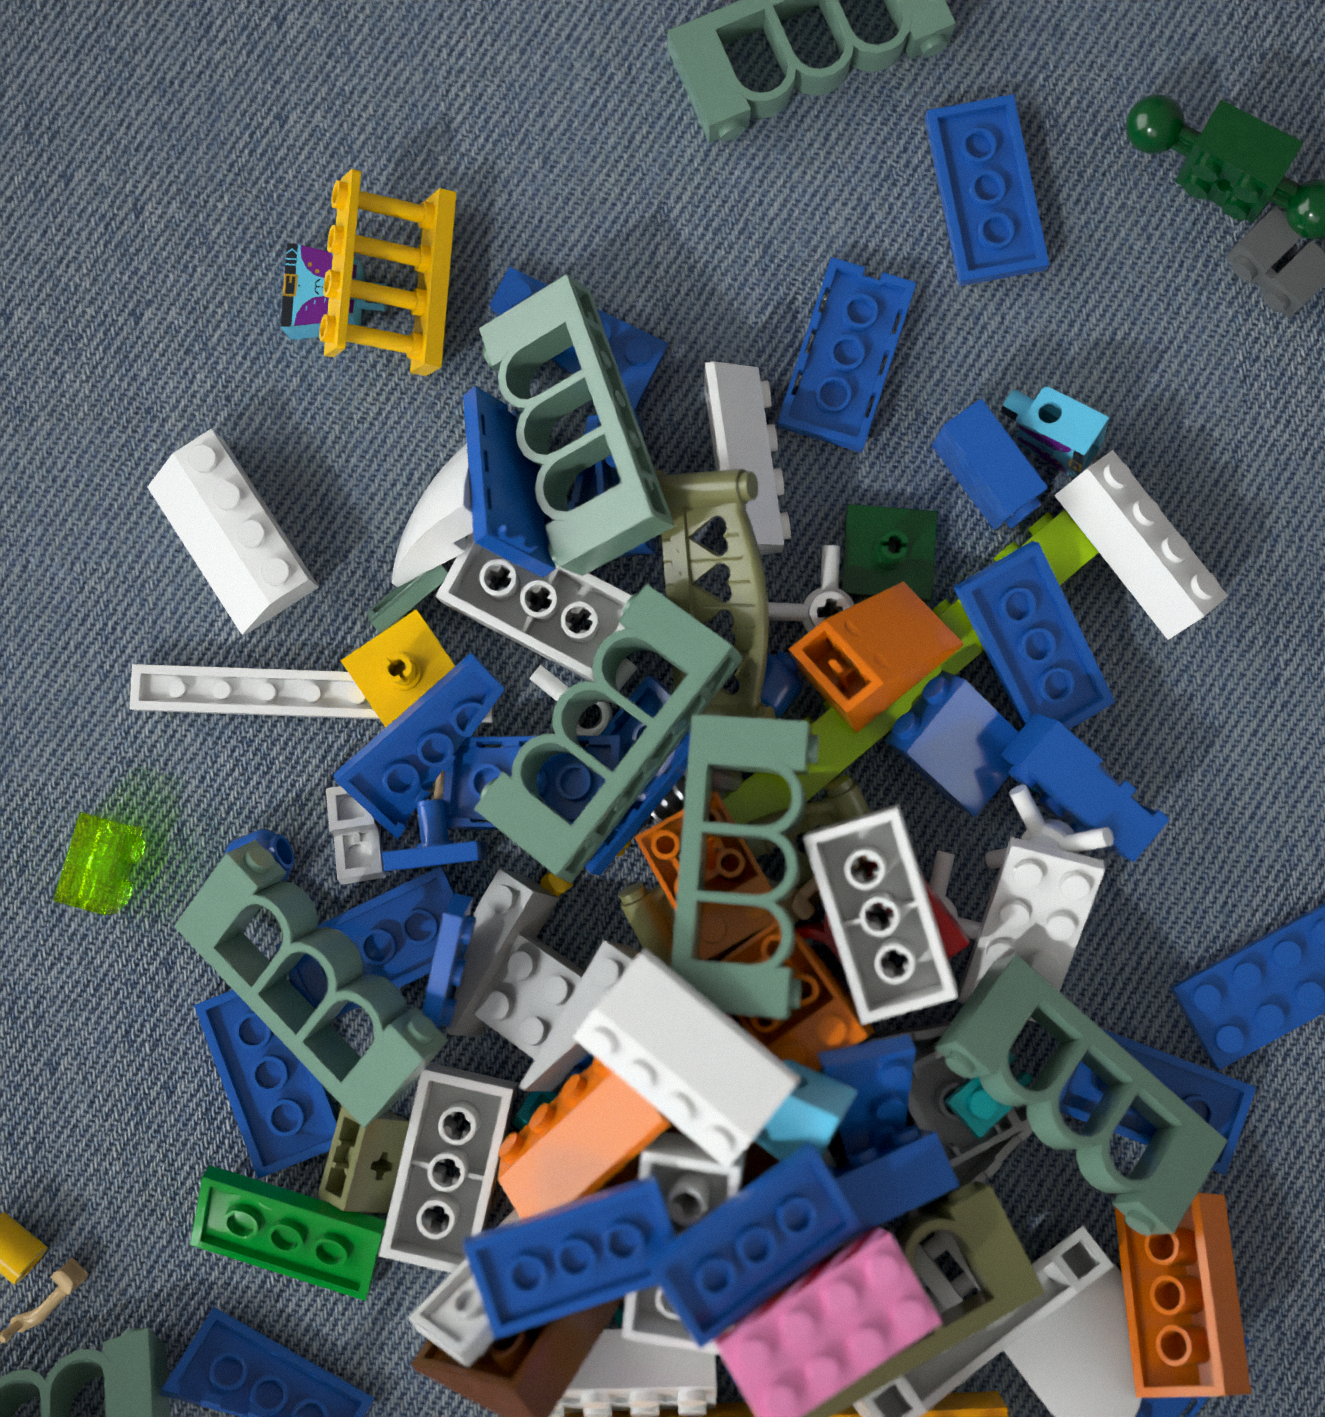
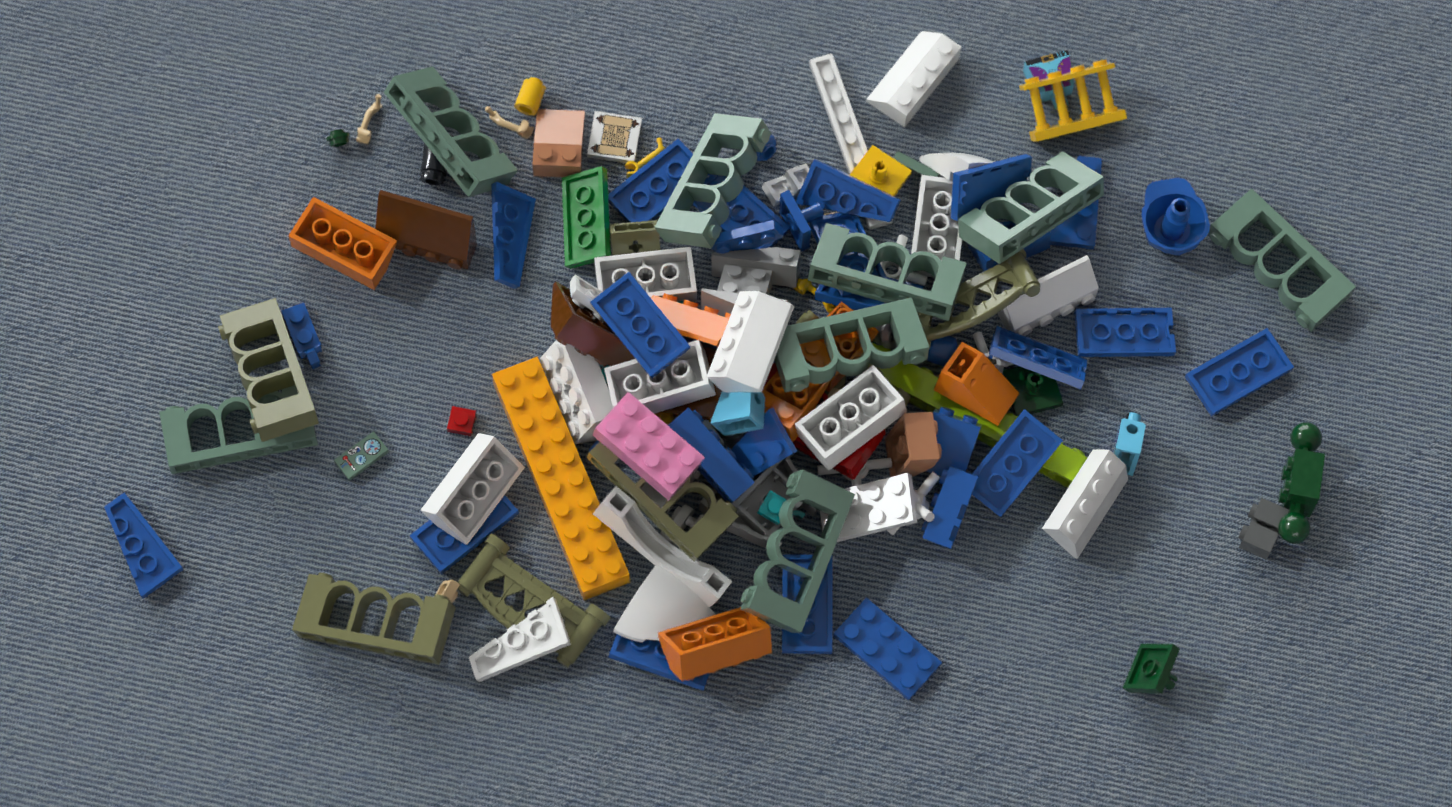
camera: 60 degrees right, 15 degrees down
clear neon green brick [53,812,145,915] -> none
blue plate [644,1142,862,1349] -> none
blue brick [931,399,1048,531] -> none
none -> nougat slope [532,109,585,177]
none -> tile [587,111,642,163]
none -> yellow piece [625,137,665,178]
none -> nougat slope [885,412,942,477]
none -> blue piece [988,326,1087,389]
none -> blue piece [1142,178,1210,255]

